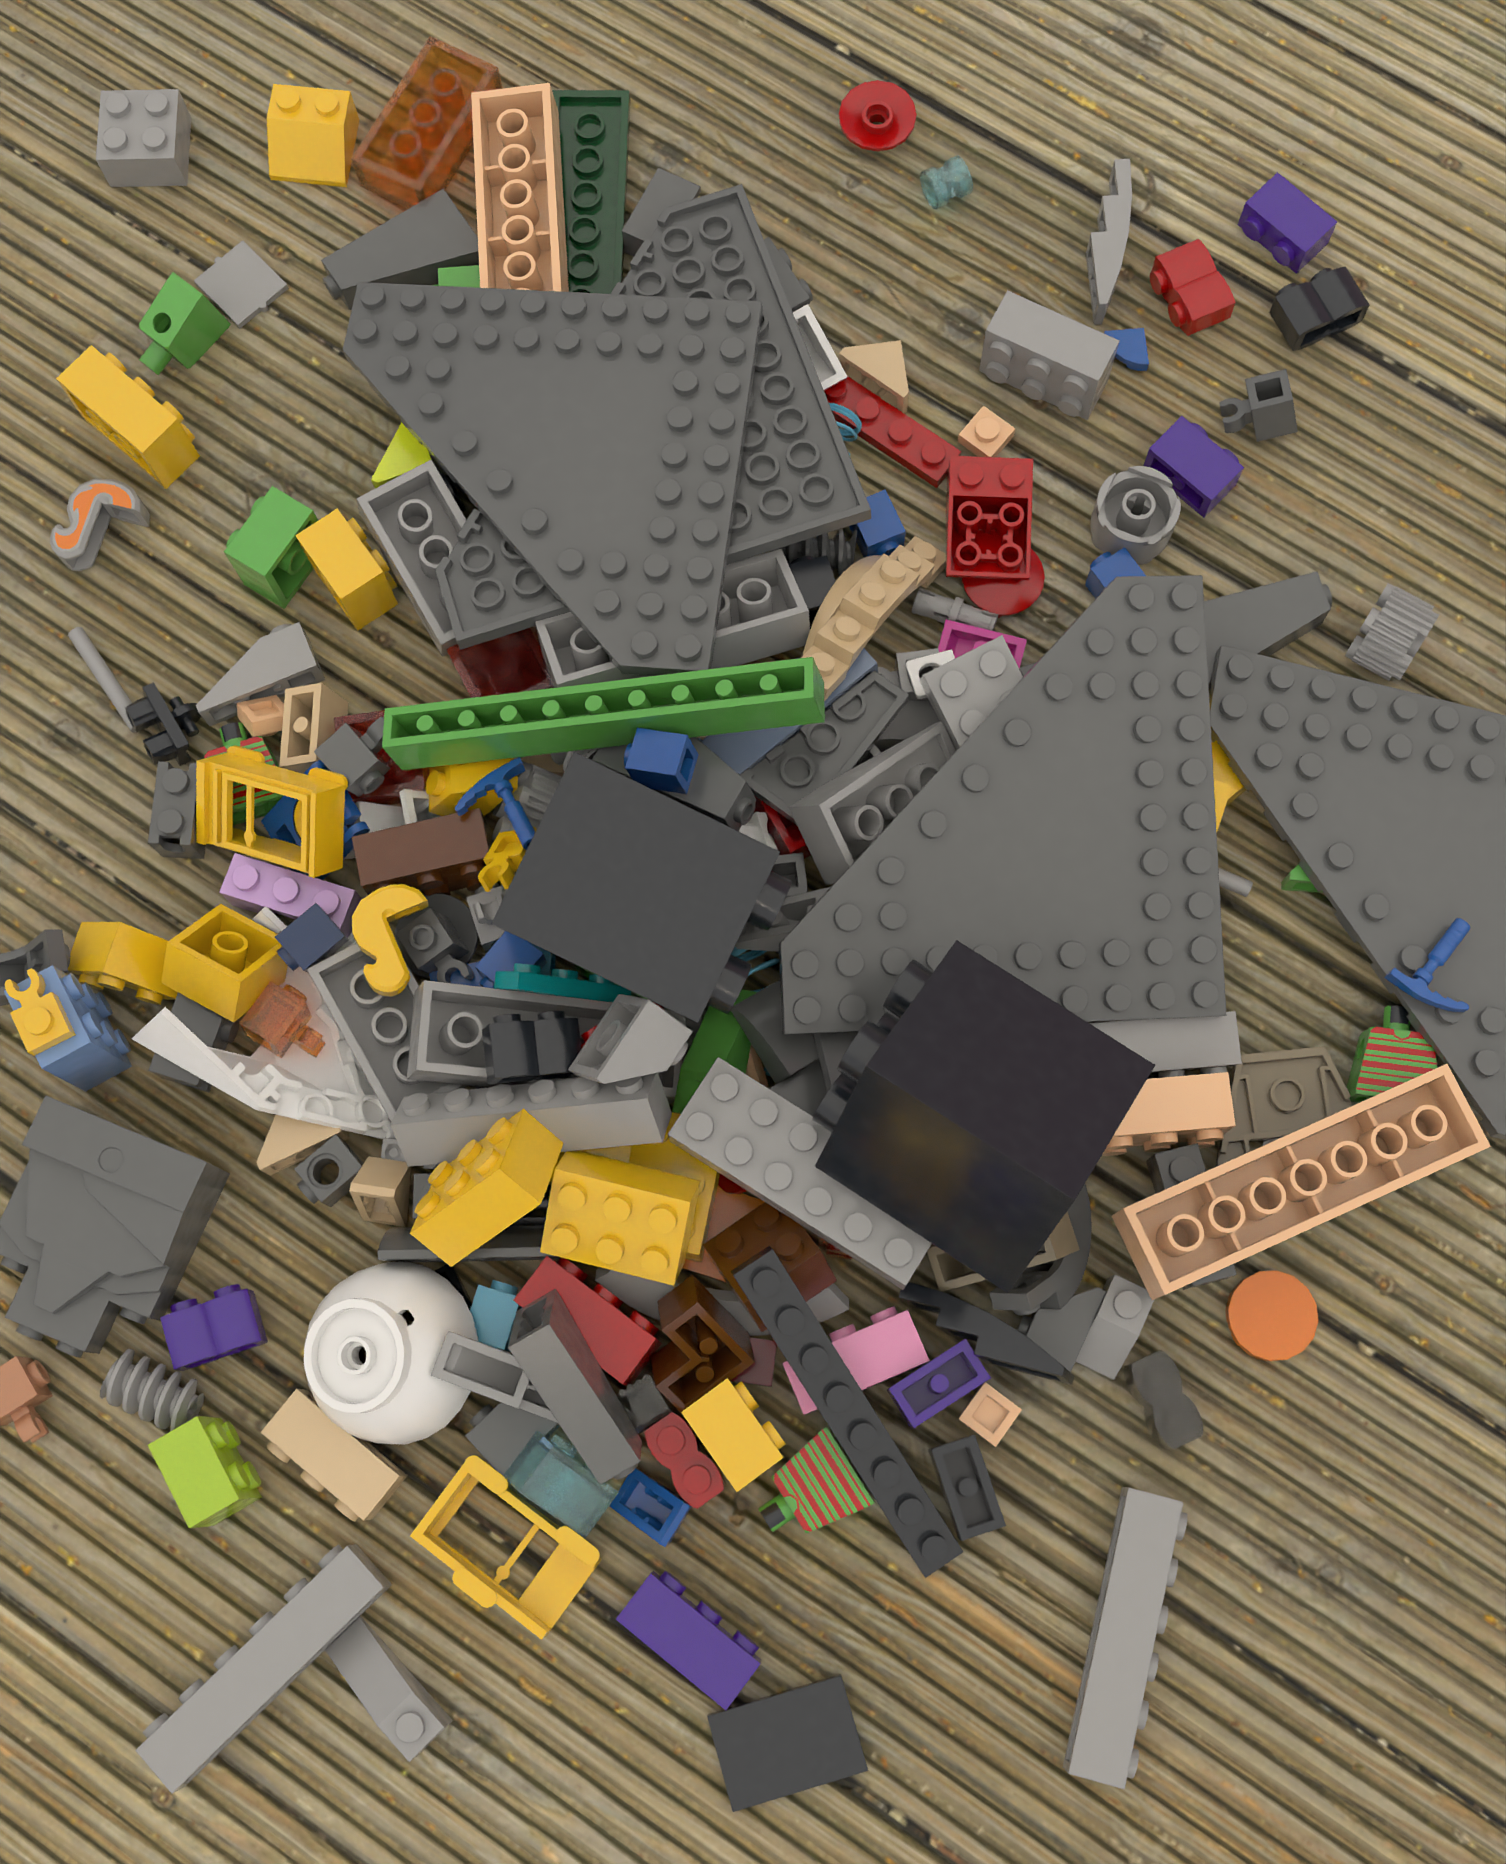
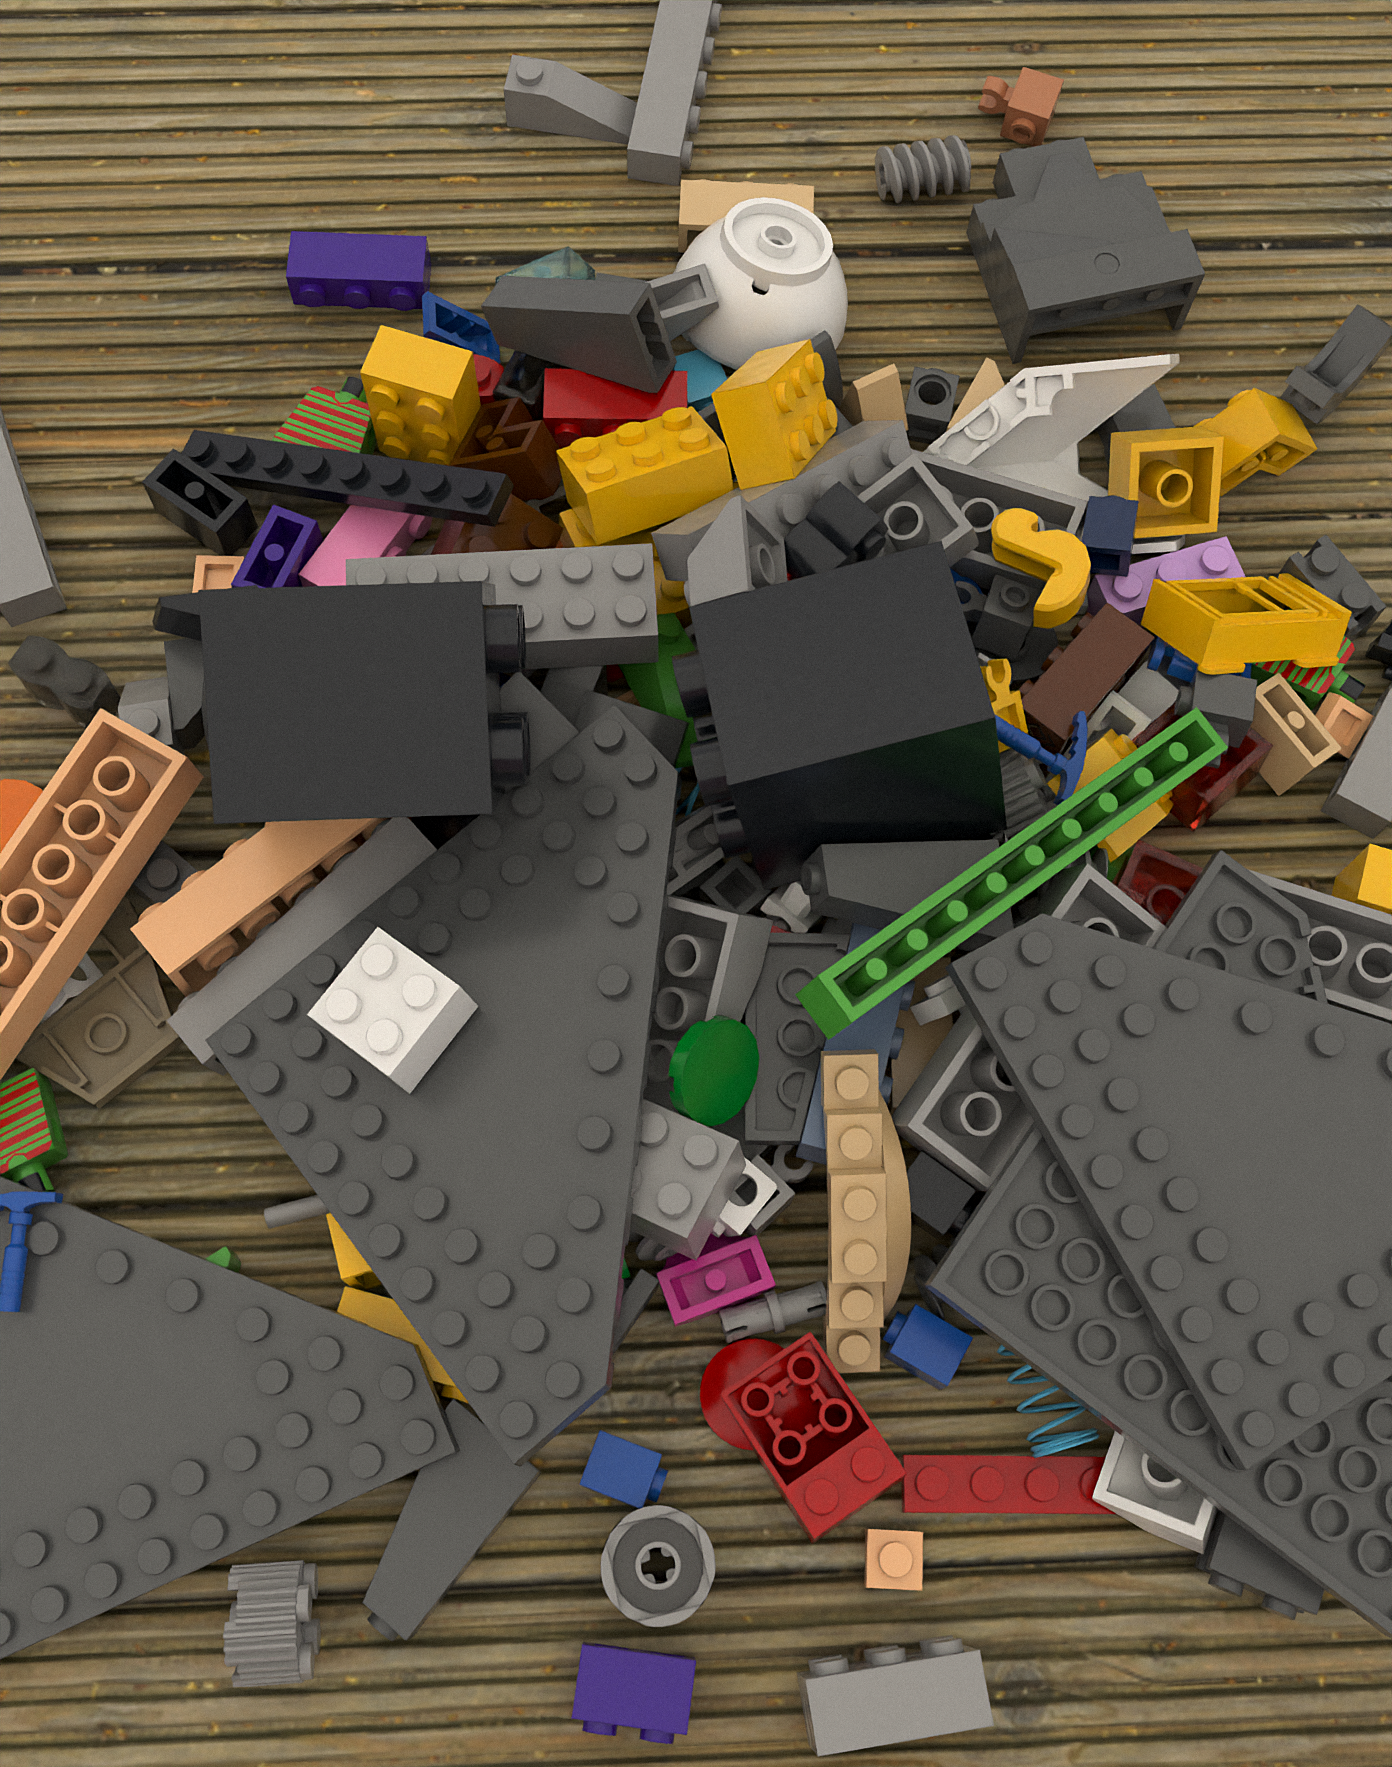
camera: 135 degrees right, 5 degrees down
medium blue brick [4,965,132,1091] -> none
yellow plate [5,968,76,1056] -> none
lime brick [148,1416,262,1529] -> none
dark purple brick [160,1284,268,1371] -> none
clear orange brick [239,981,326,1058] -> none
yellow piece [410,1455,602,1640] -> none
blue brick [624,728,699,794] -> none
black tile [707,1674,868,1812] -> none
tan slope [839,340,909,414] -> none
none -> white brick [307,927,478,1094]
none -> green tile [668,1015,760,1126]

